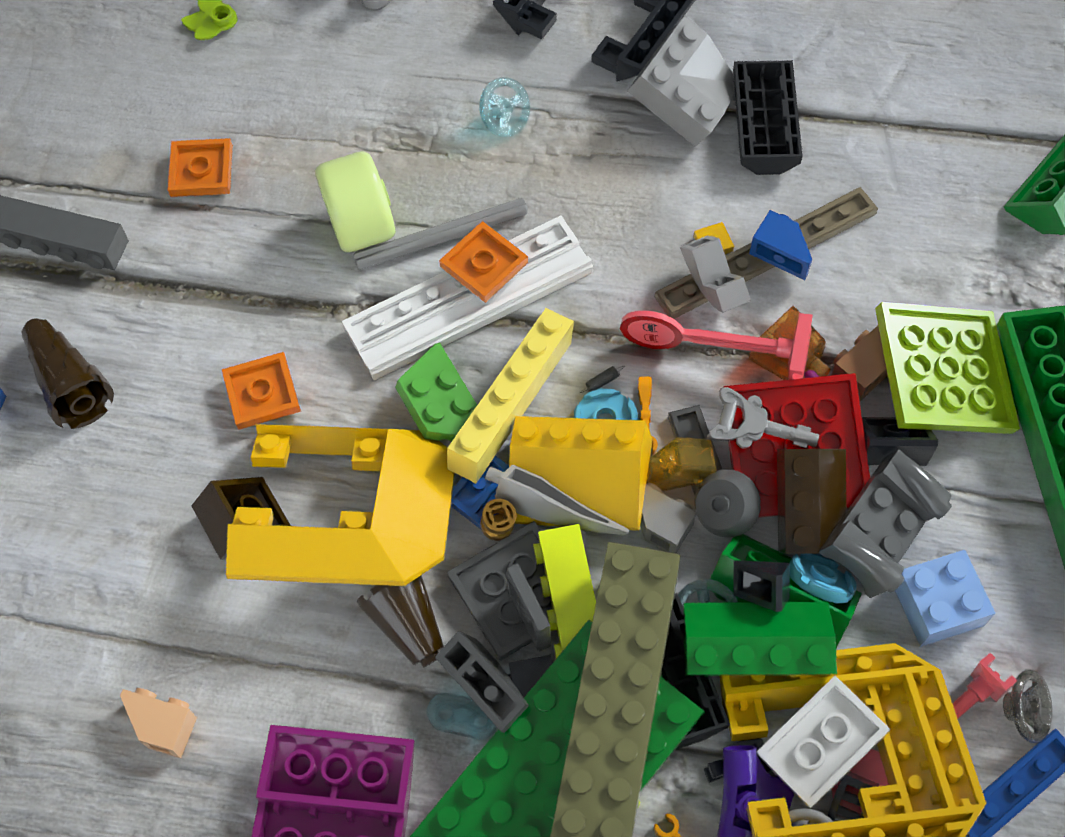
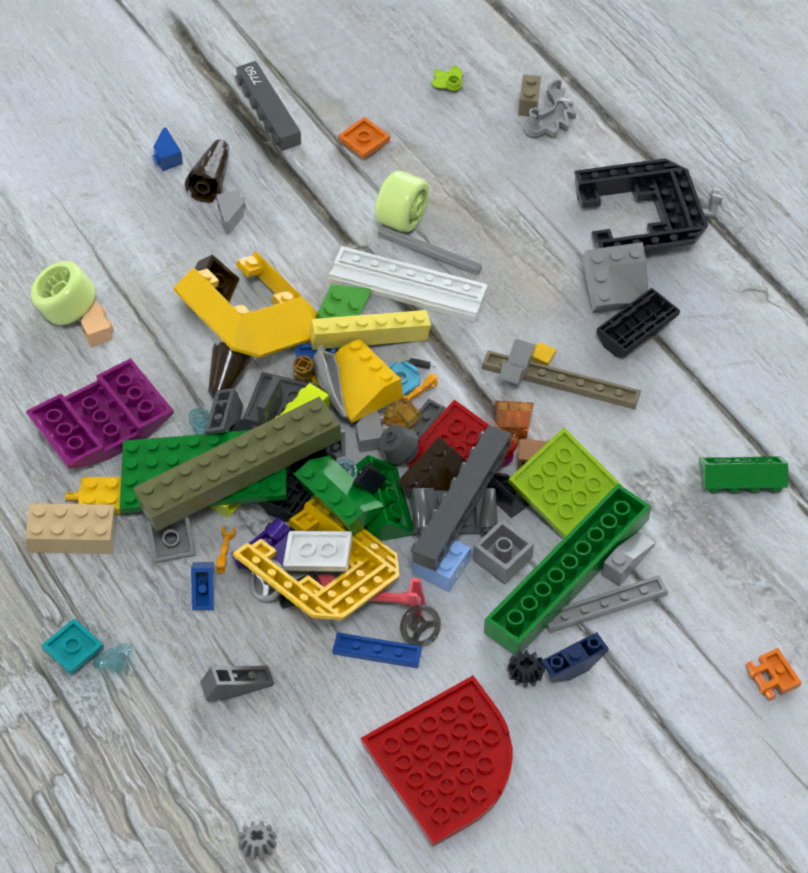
camera: 45 degrees right, 10 degrees down
orange plate [221,352,301,430] -> none
orange plate [439,221,528,303] -> none
clear light blue piece [479,77,530,137] -> none
coral piece [620,310,813,380] -> none
light grey piece [707,387,819,449] -> none
blue slope [749,210,813,280] -> none
medium azure tile [790,554,857,603] -> none
none -> yellowish green wheel [30,261,96,325]
none -> light grey slope [216,190,246,235]
none -> dark grey brick [411,425,512,572]
none -> light grey brick [473,520,534,583]

